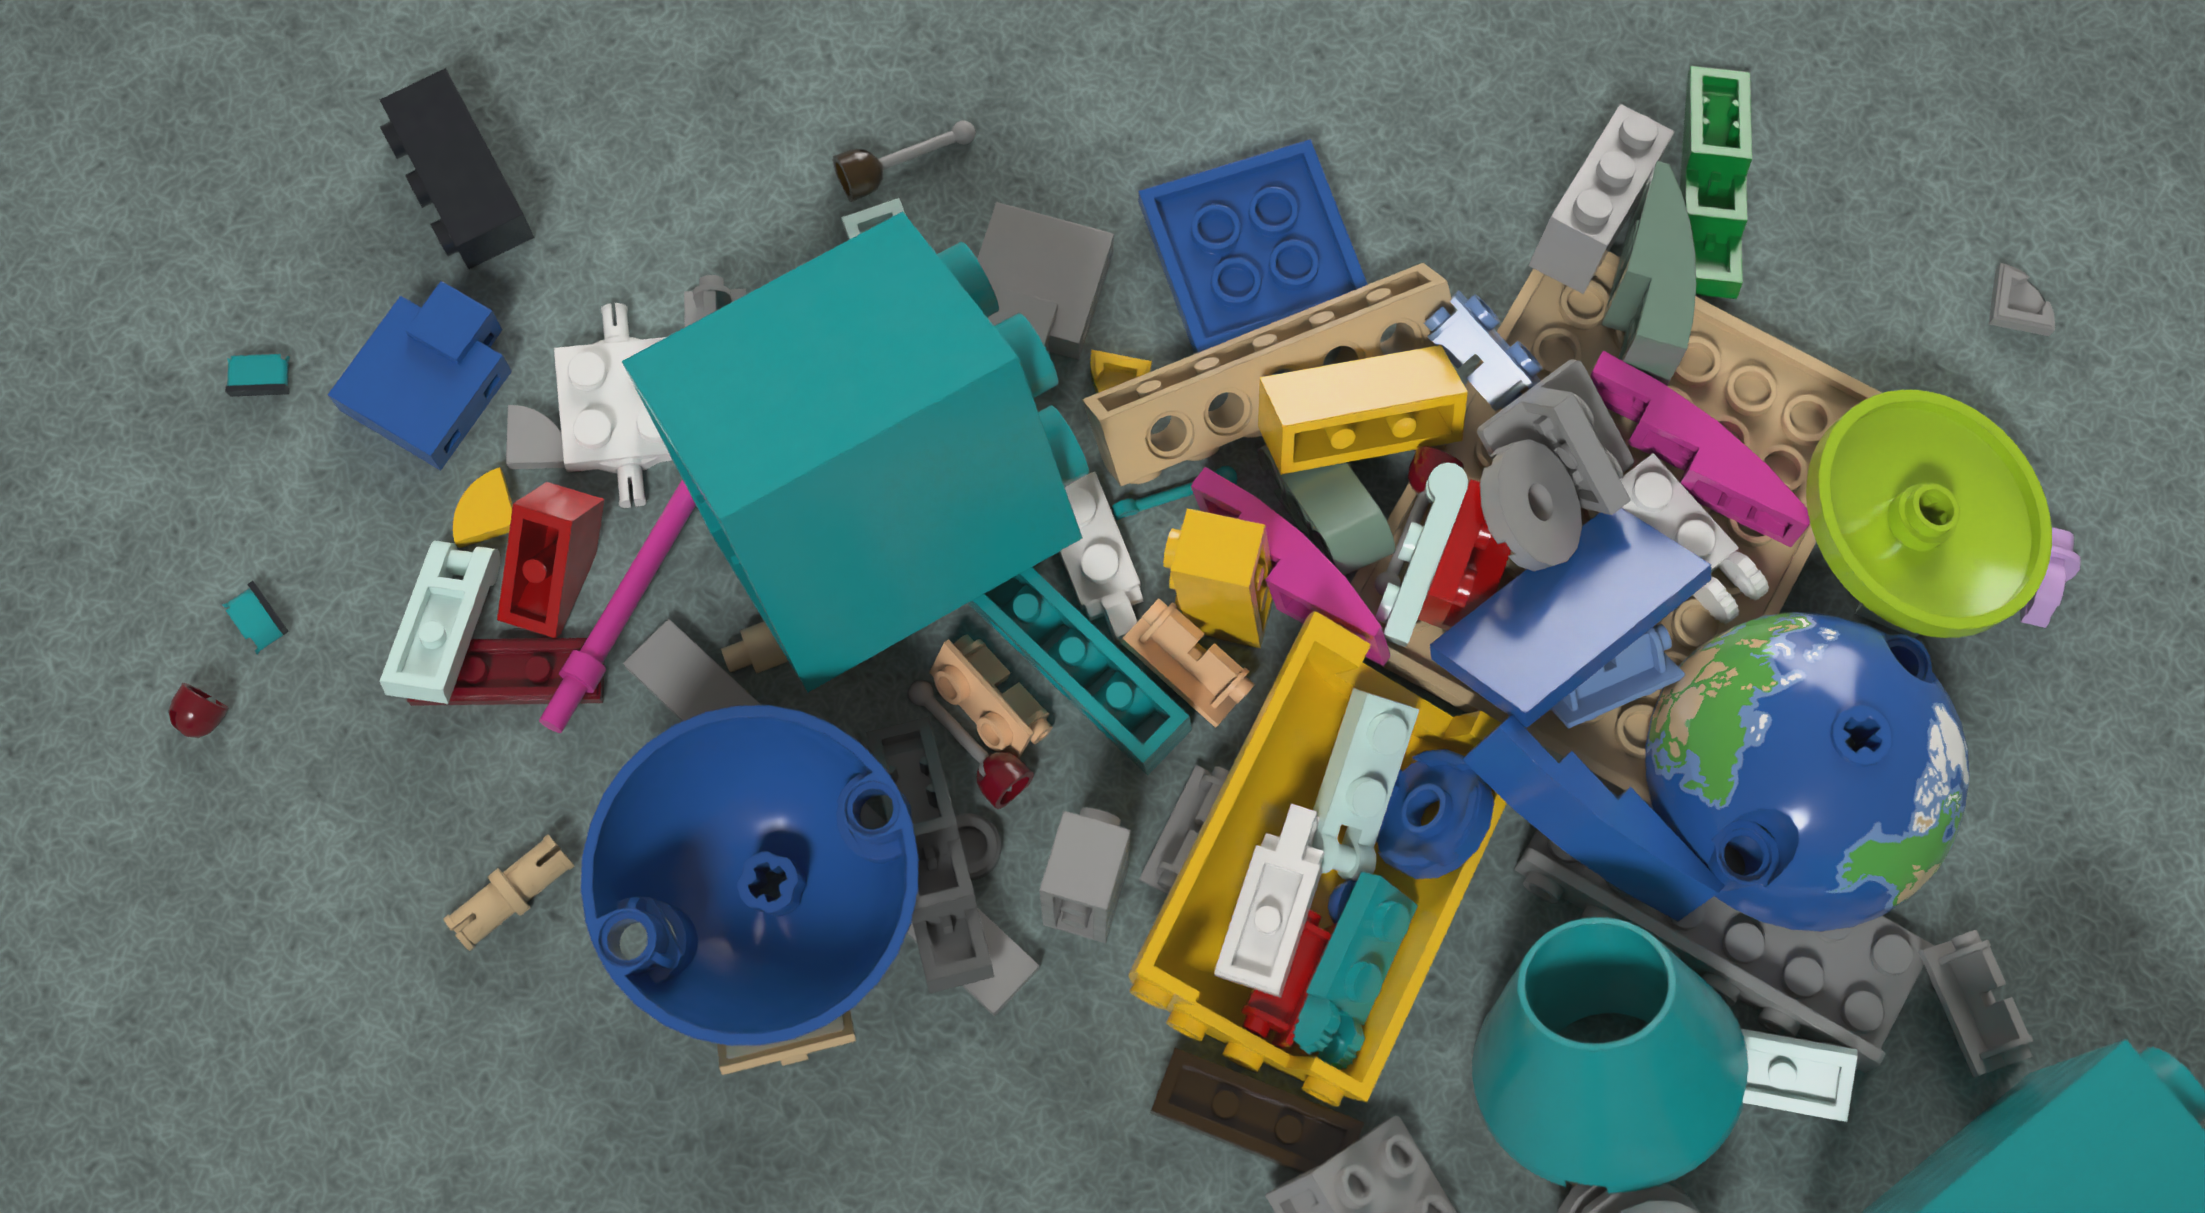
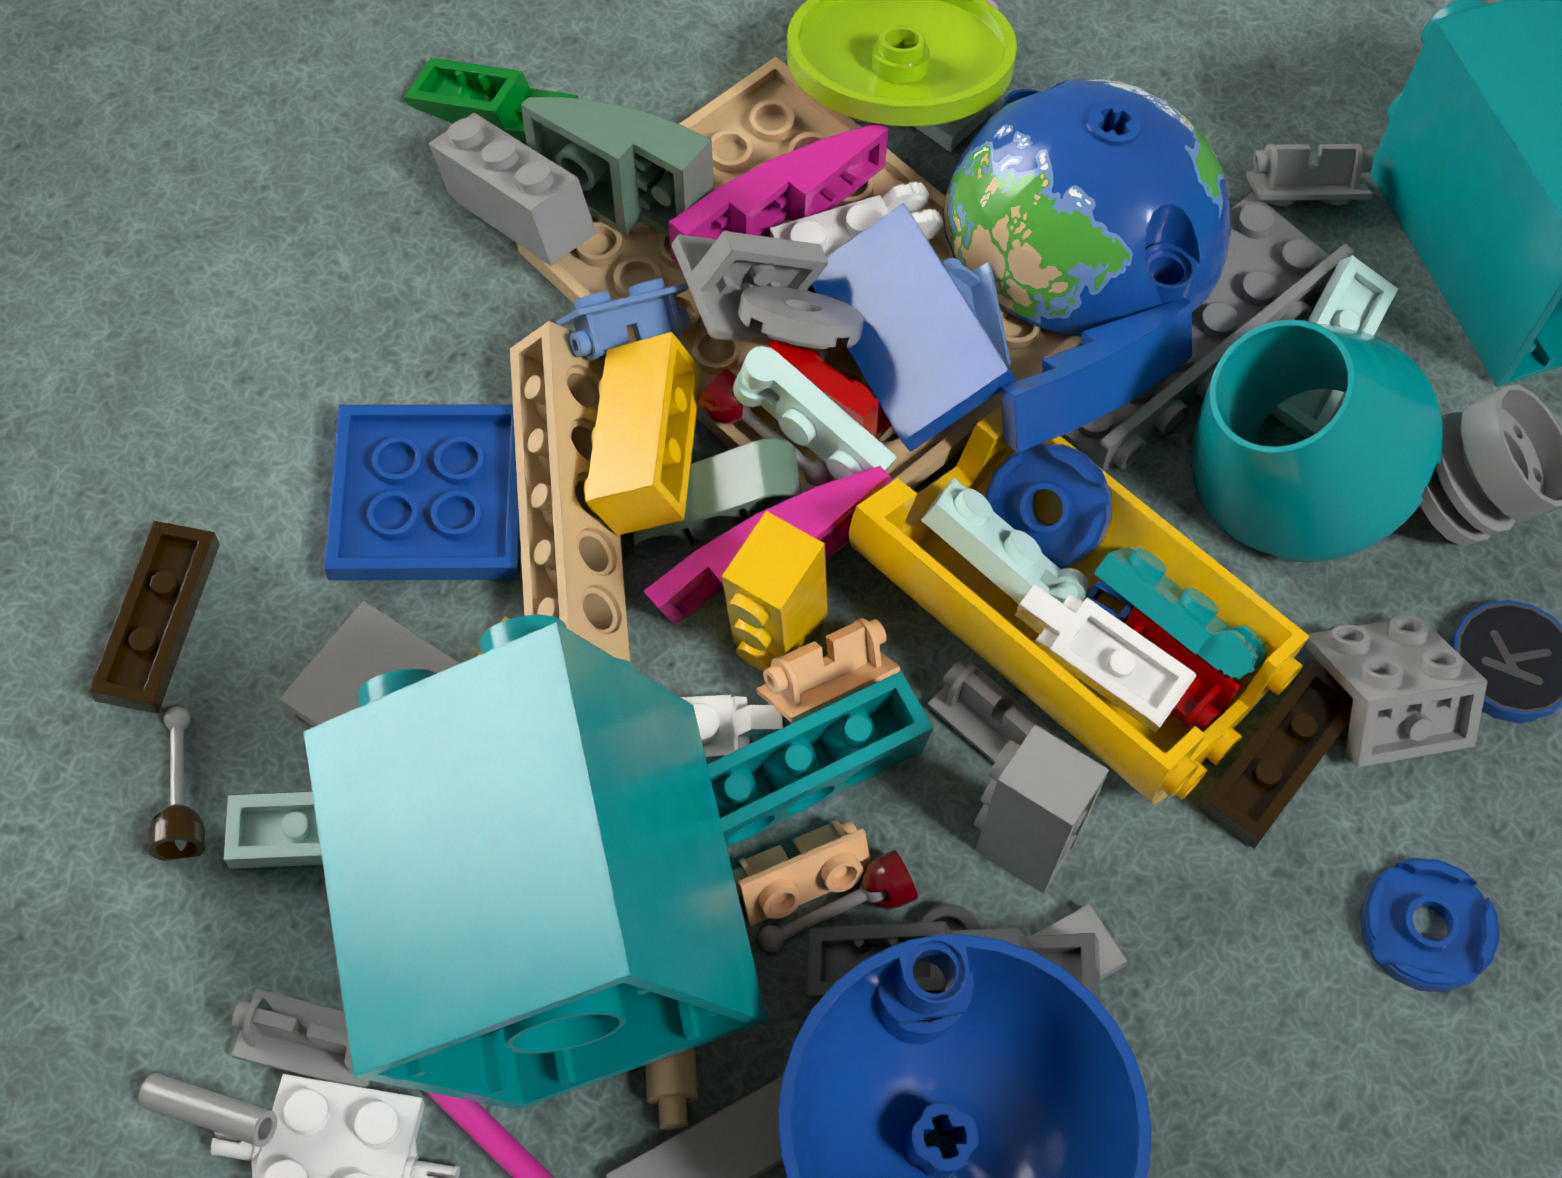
camera: 75 degrees left, 10 degrees down
teal hinge [1111,466,1238,520] -> none
none -> dark brown plate [88,520,220,714]
none -> light grey piece [139,1073,277,1147]

